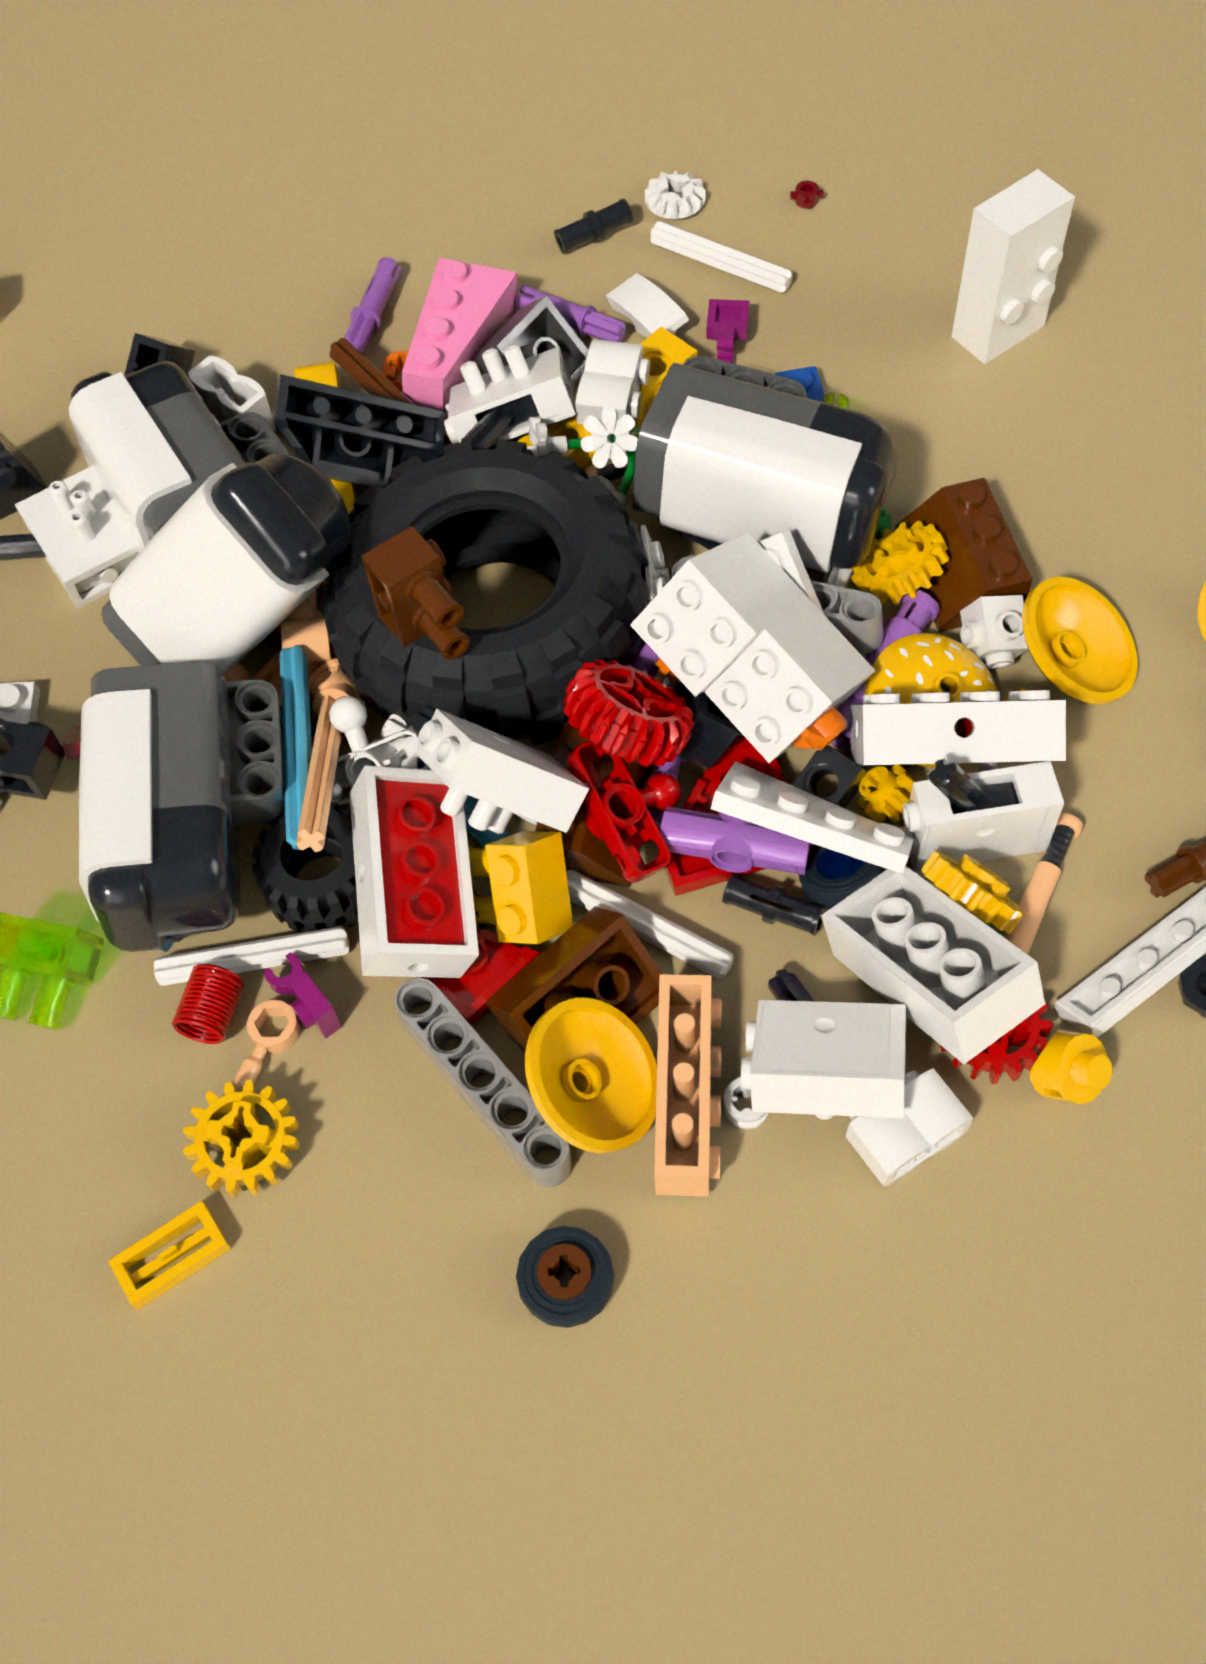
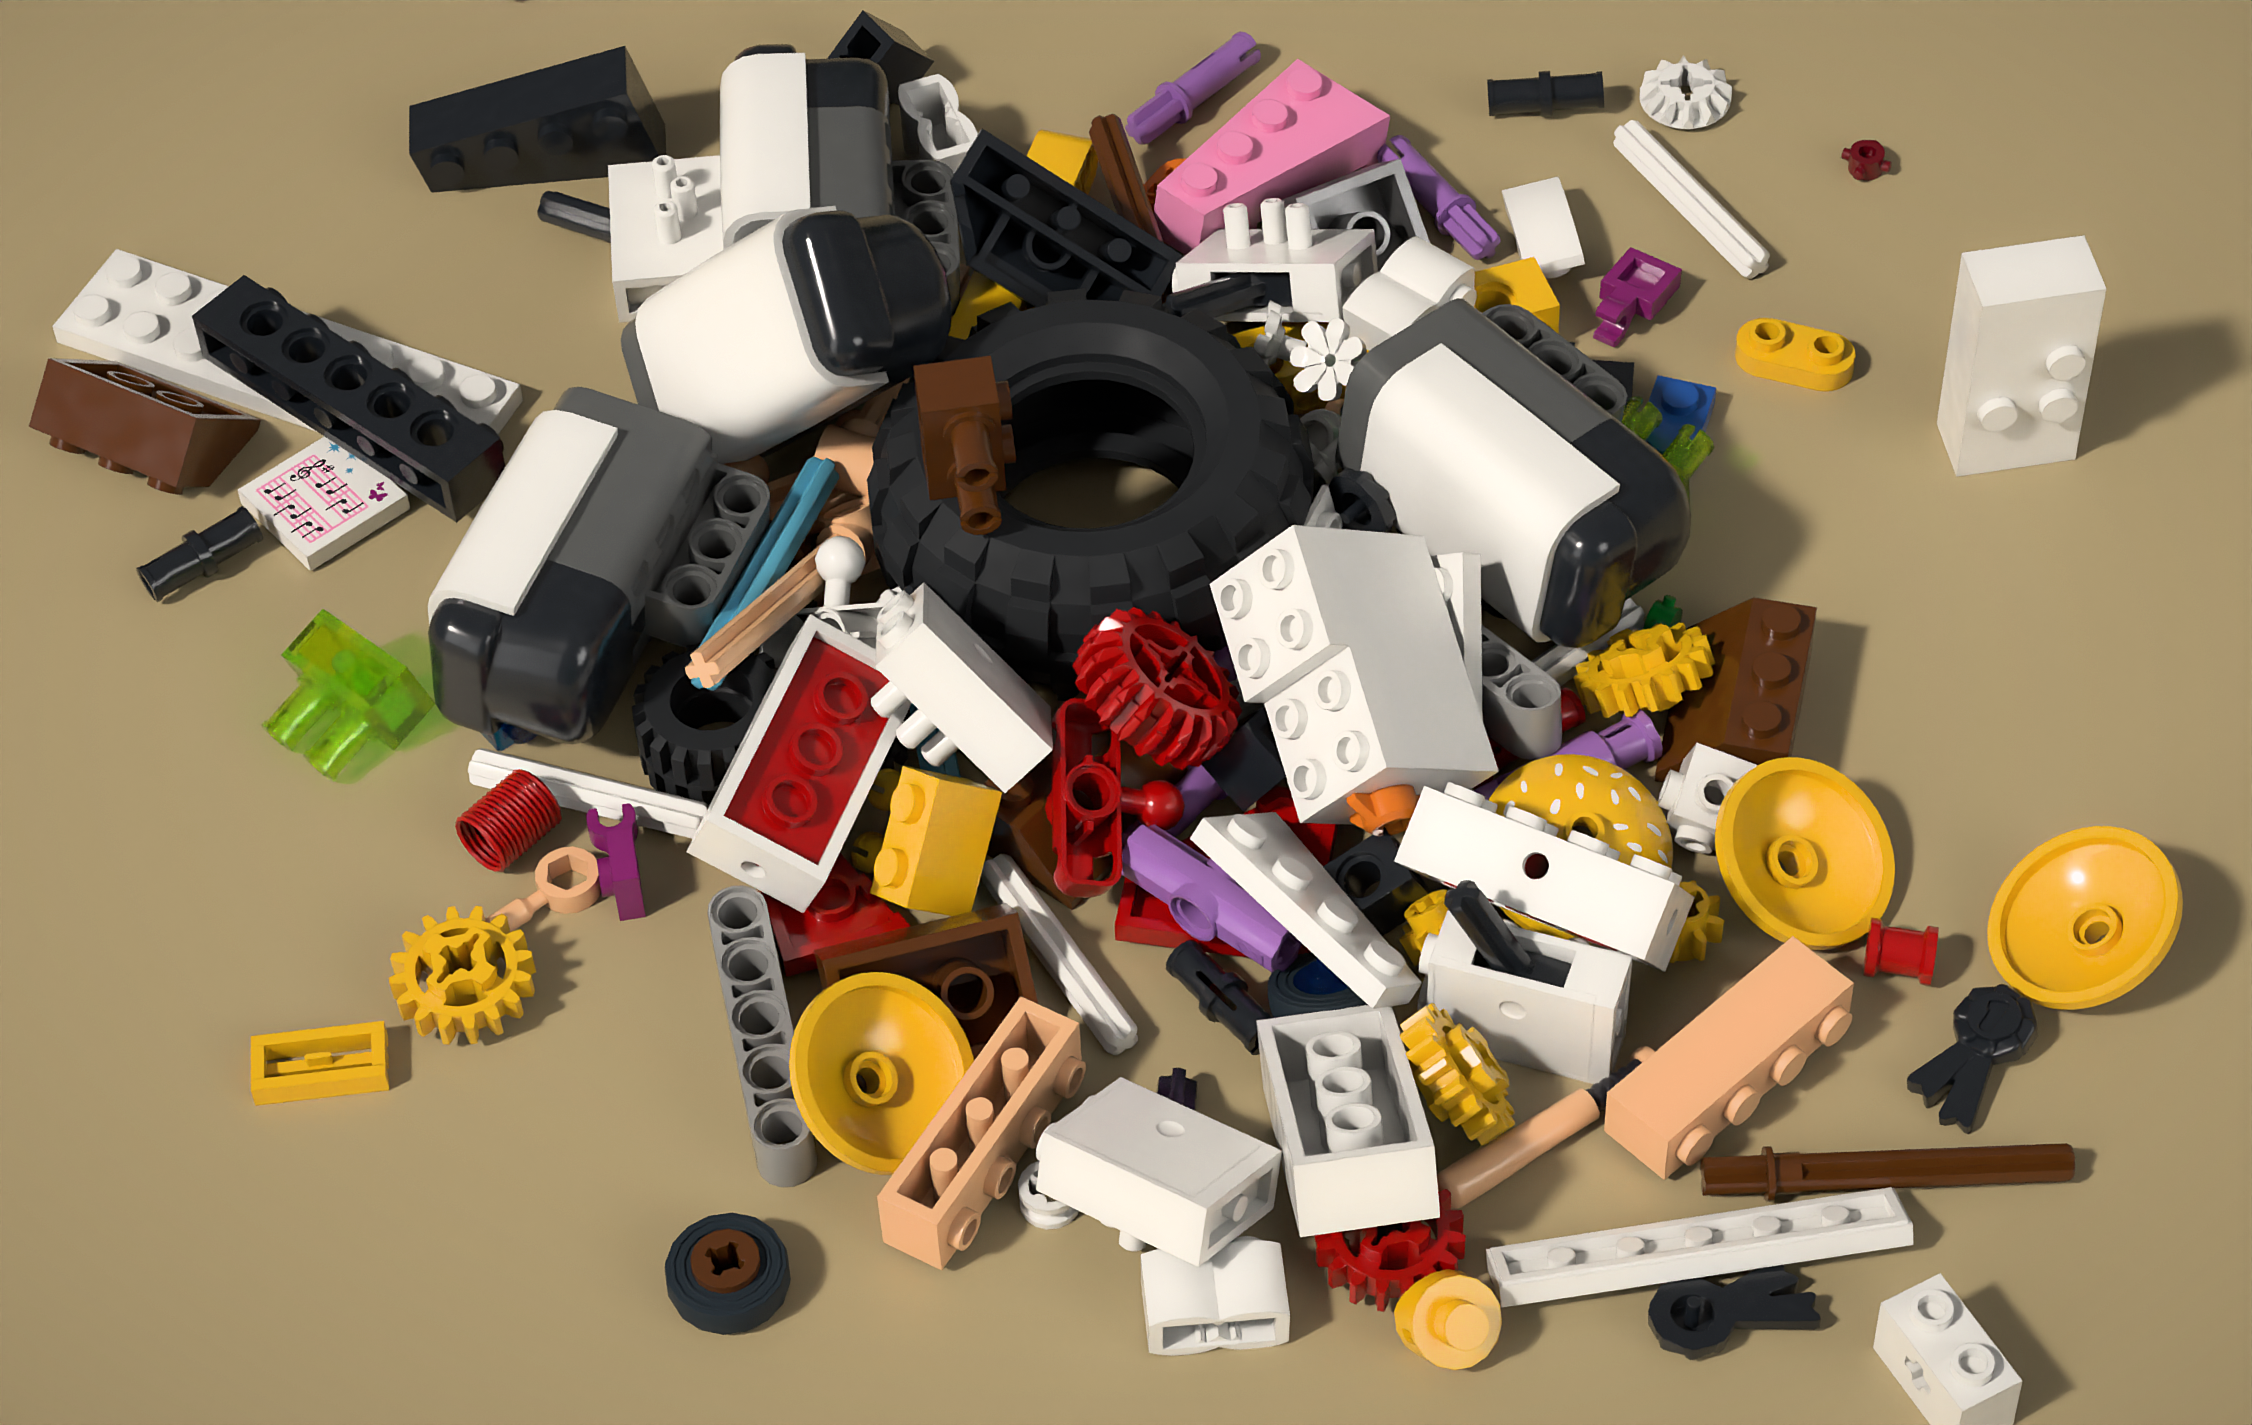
camera: 25 degrees right, 10 degrees down
none -> black piece [1328,468,1396,533]
none -> light nougat brick [1604,936,1854,1180]
none -> yellow plate [1735,318,1856,391]
none -> red bush [1863,917,1939,986]

